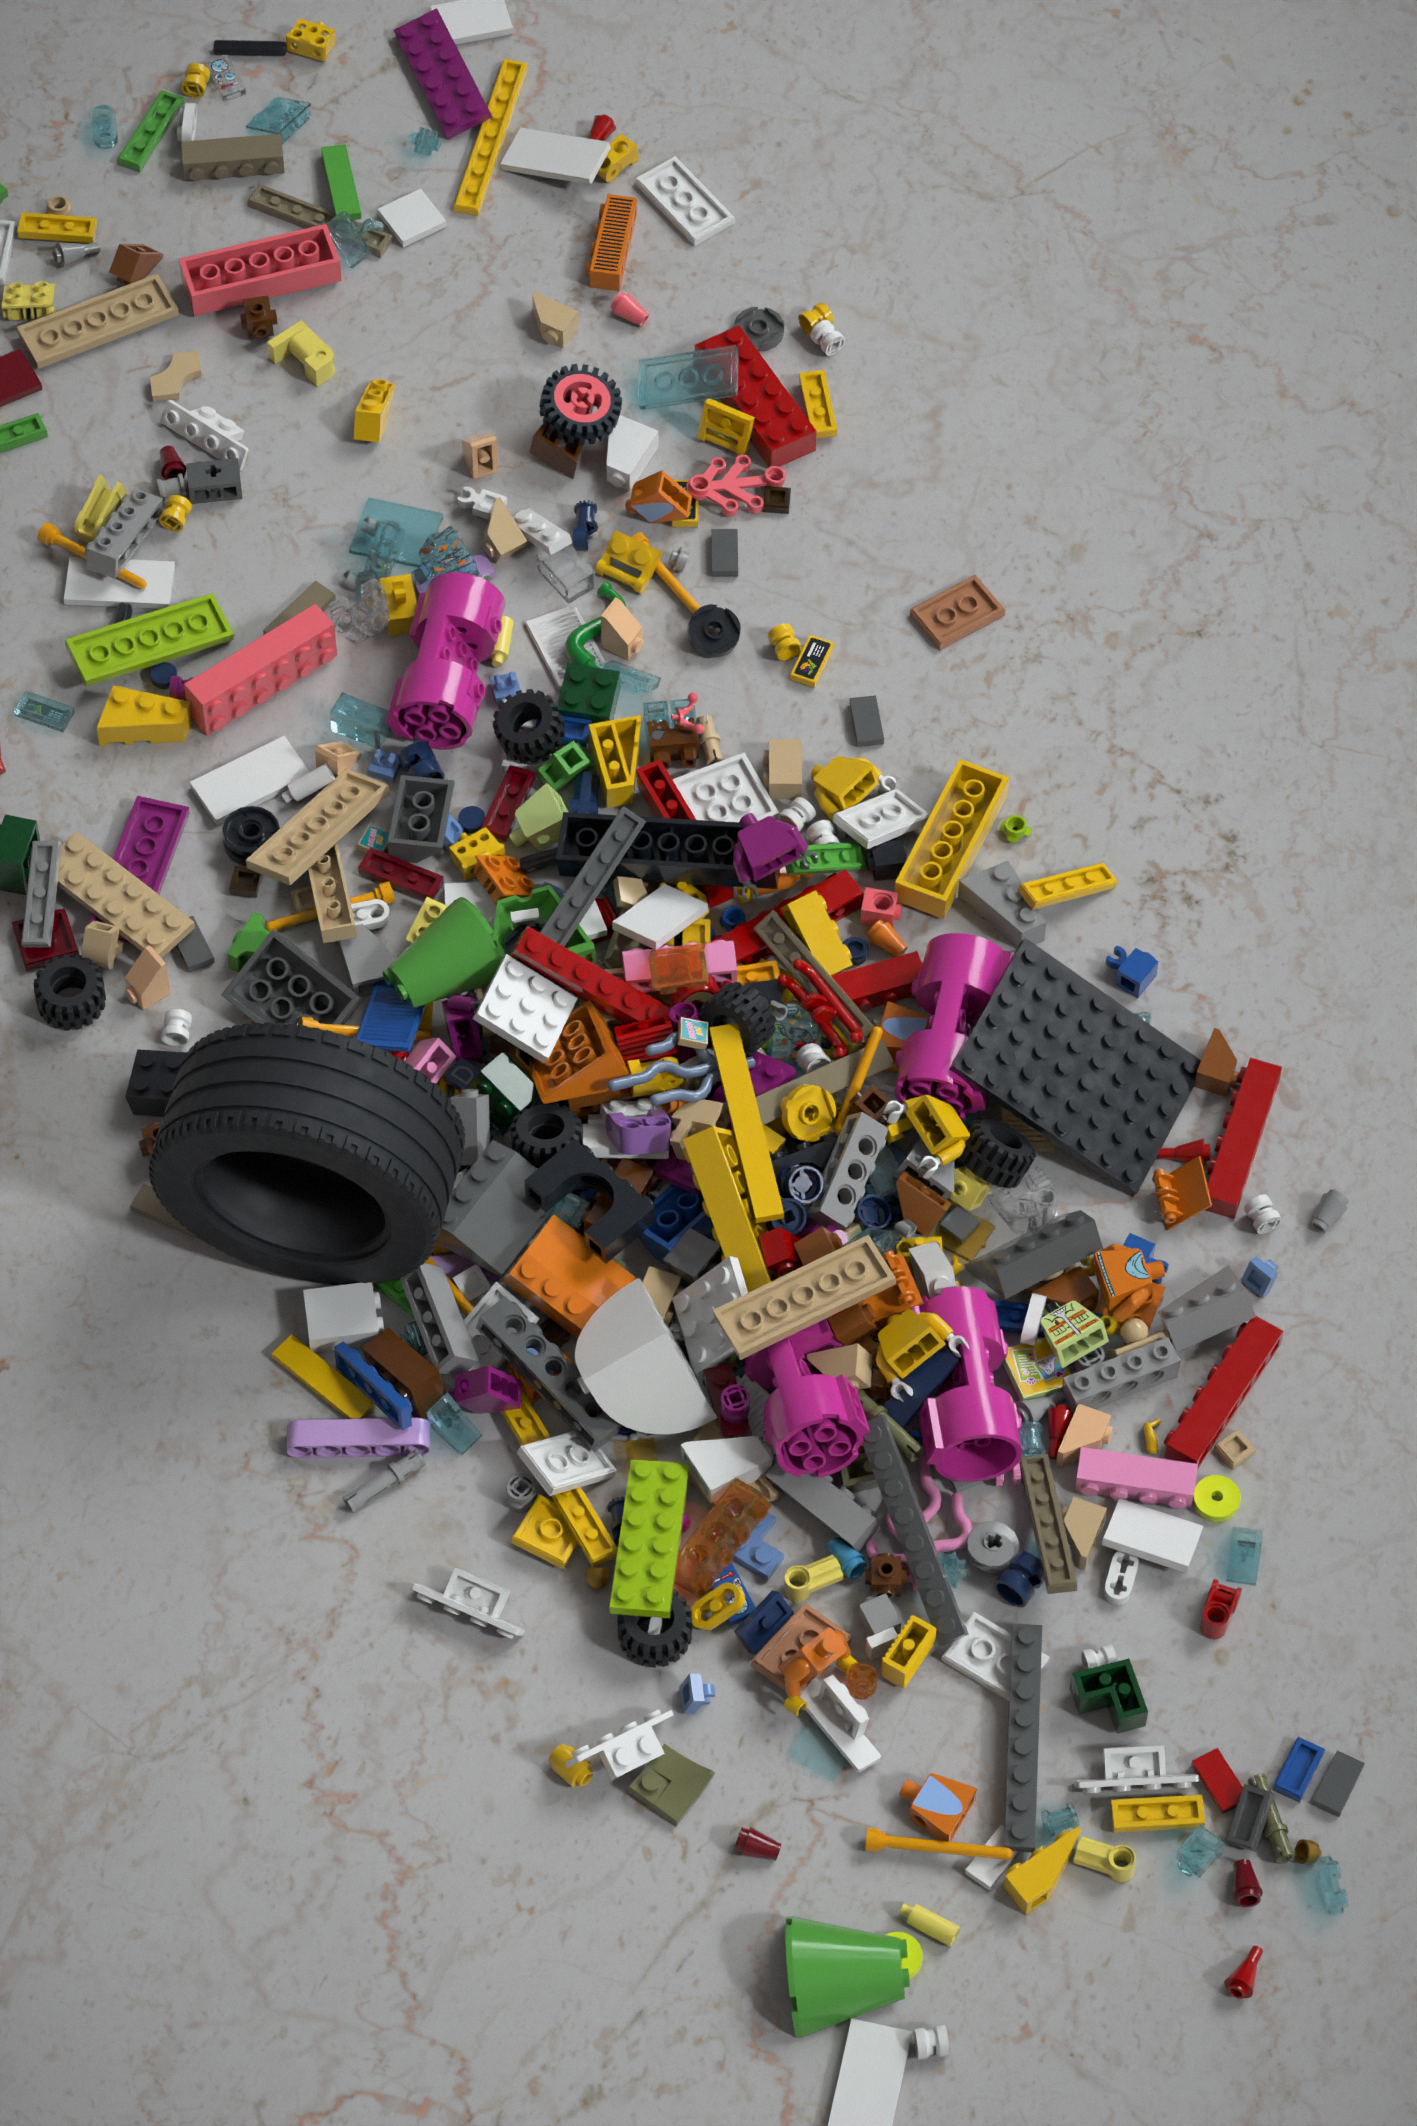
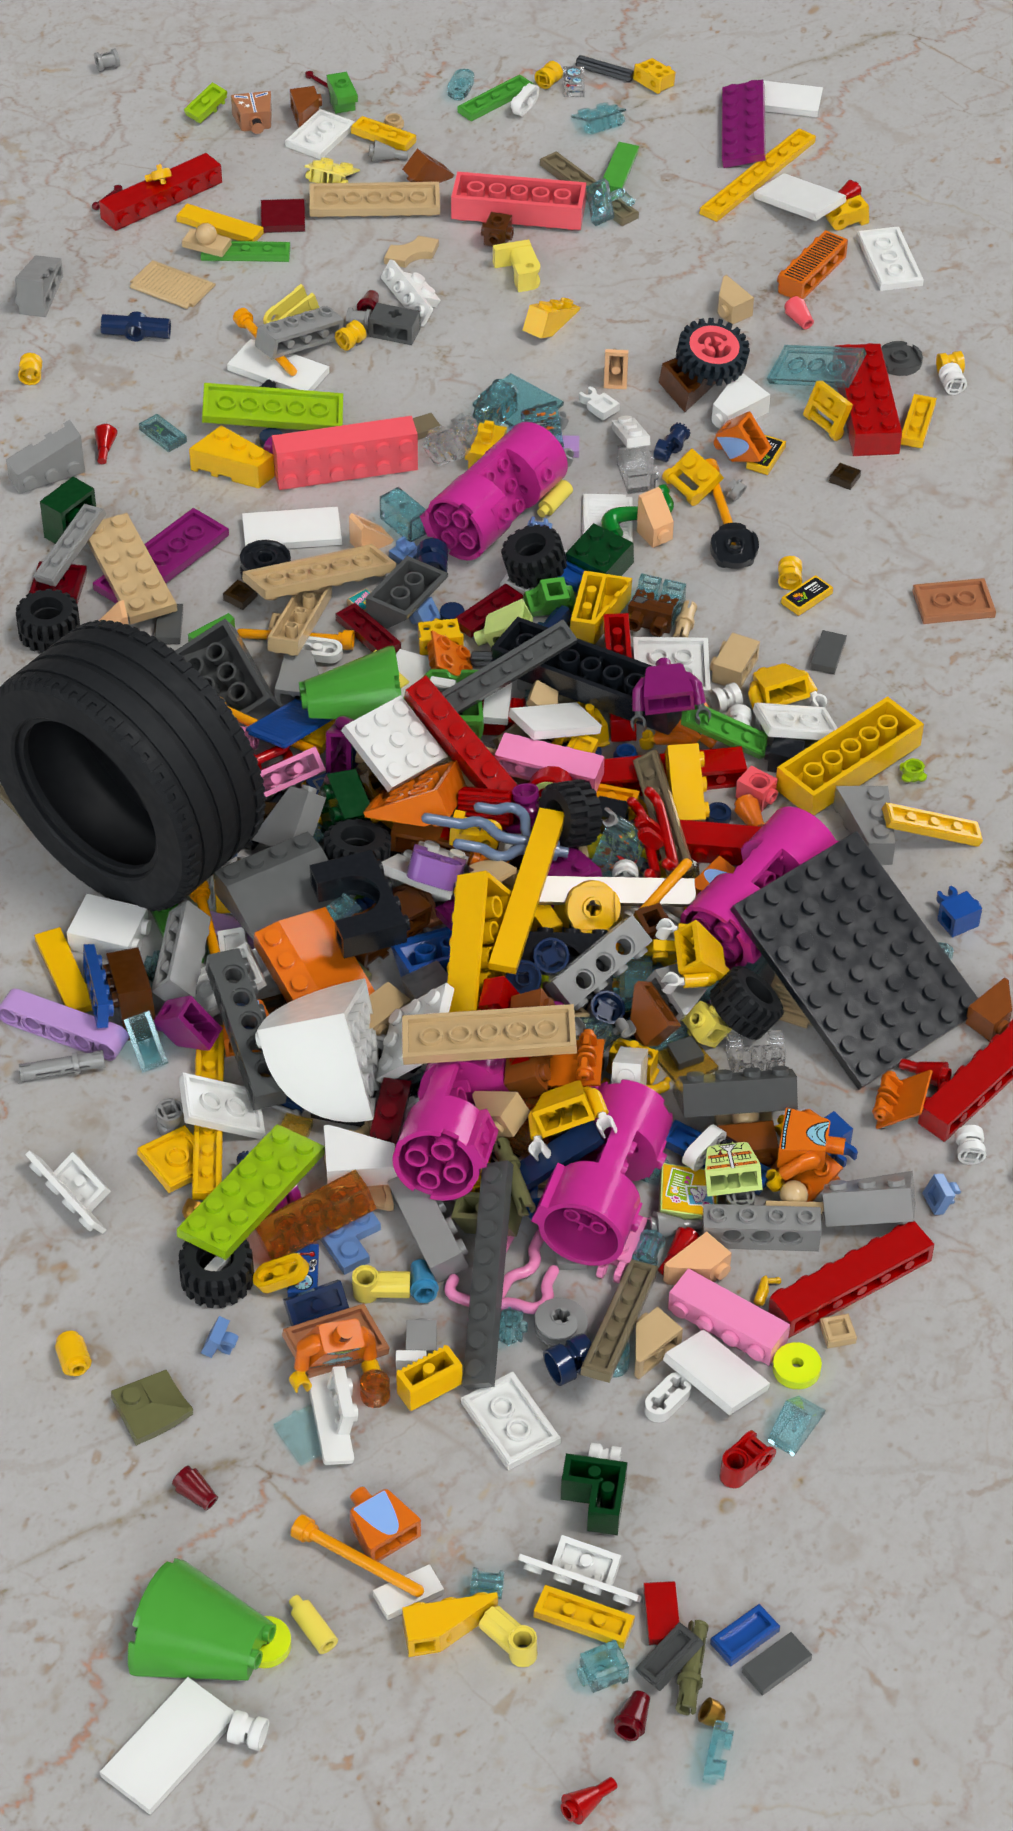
camera: 25 degrees right, 10 degrees down
tan brick [82,921,125,970] -> none
dark tan brick [181,134,285,181] -> none
white cylinder [282,763,335,803] -> none
white tile [377,188,447,247] -> none
clear light blue gear [409,127,442,156] -> none
tan slope [483,497,527,563] -> none
white bracket [565,1709,674,1780] -> none
clear light blue plate [603,660,661,693] -> none
clear orange slope [648,943,710,994] -> none
coral piece [671,692,704,734] -> none
tile [678,1017,708,1050] -> none
coral plant [686,454,786,517] -> none
dark grey tile [711,529,738,577] -> none
magenta wheel [720,1384,750,1423] -> none
reddish brown brick [865,1553,907,1598] -> none
dark grey plate [1004,1623,1042,1852] -> none

